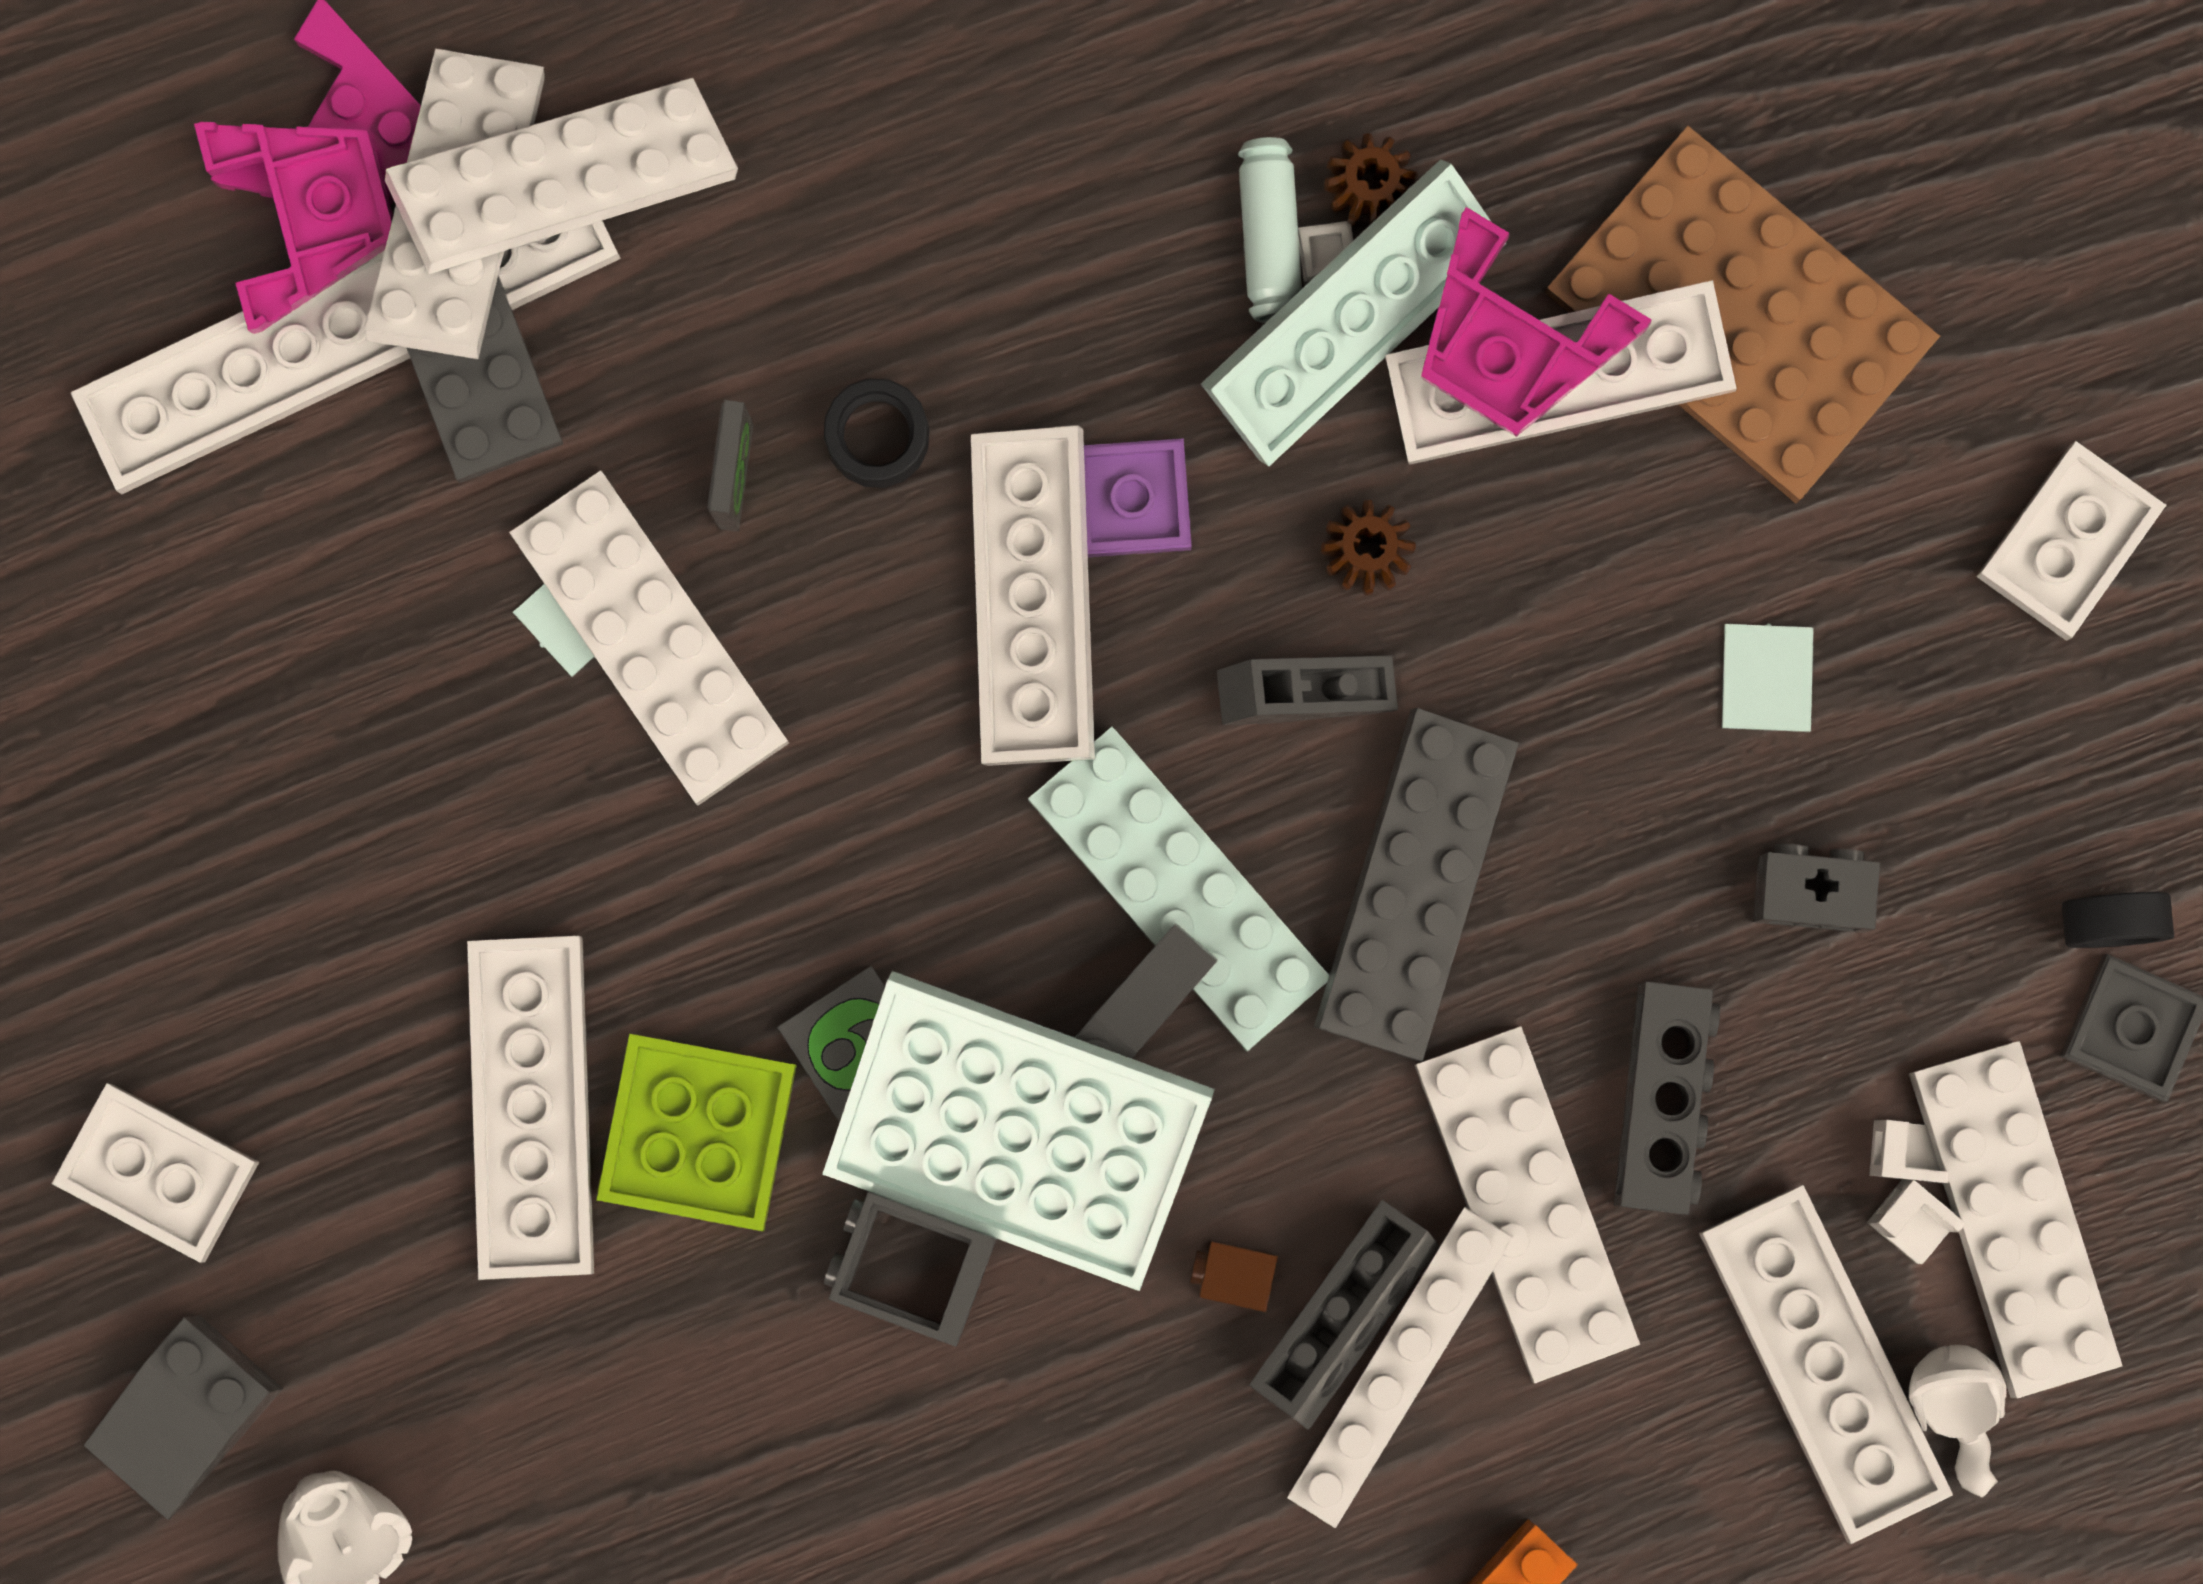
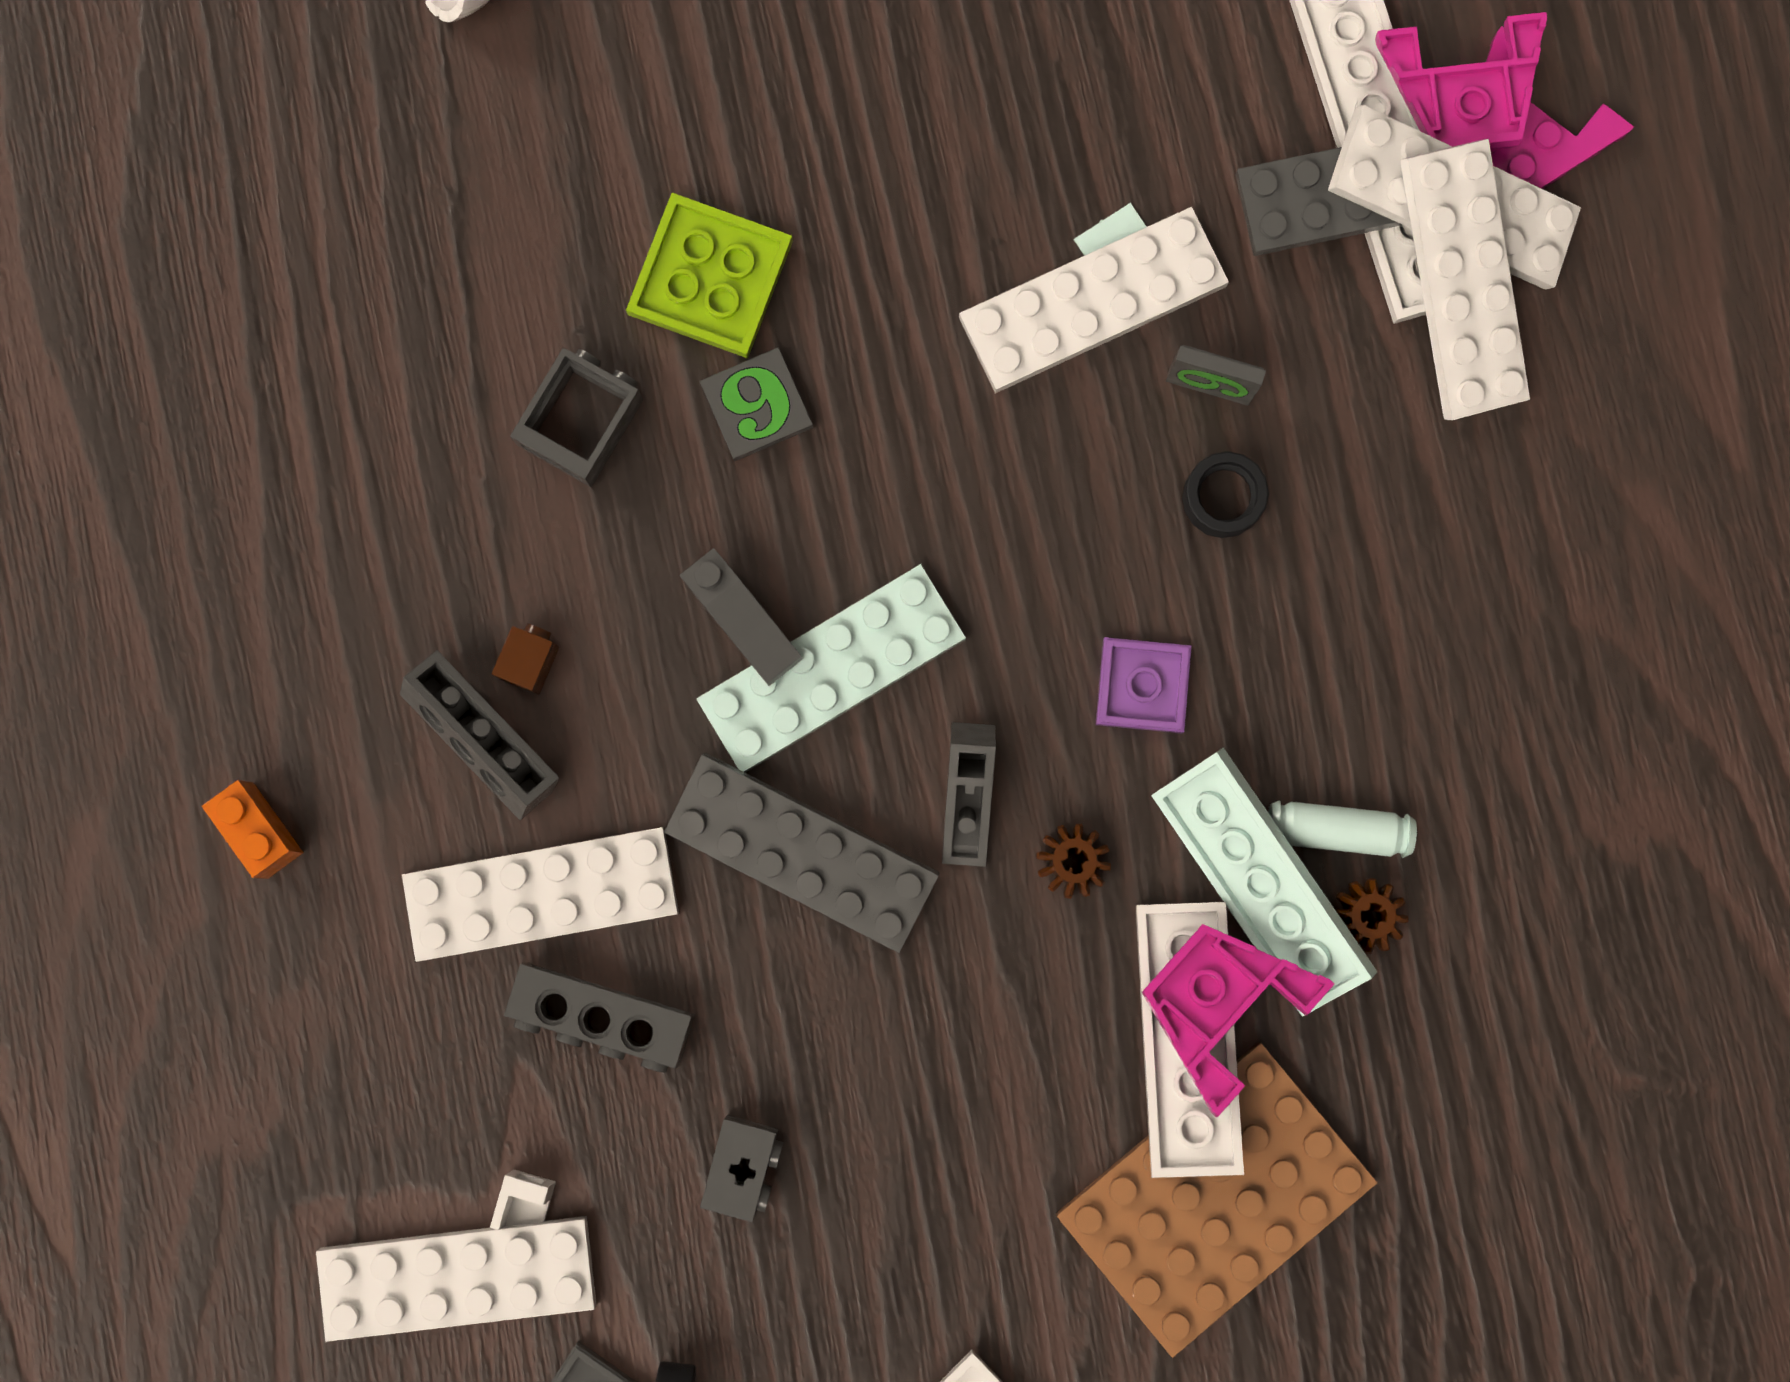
camera: 105 degrees right, 0 degrees up
white plate [467,936,594,1280] -> none
light aqua plate [823,971,1214,1291] -> none
white plate [971,425,1095,766] -> none
white plate [1287,1207,1513,1528] -> none
white tile [1298,221,1353,286] -> none
white plate [1699,1185,1953,1544] -> none
light aqua window [1722,623,1813,732] -> none
white panel [1867,1180,1966,1264] -> none
white piece [1909,1345,2006,1497] -> none

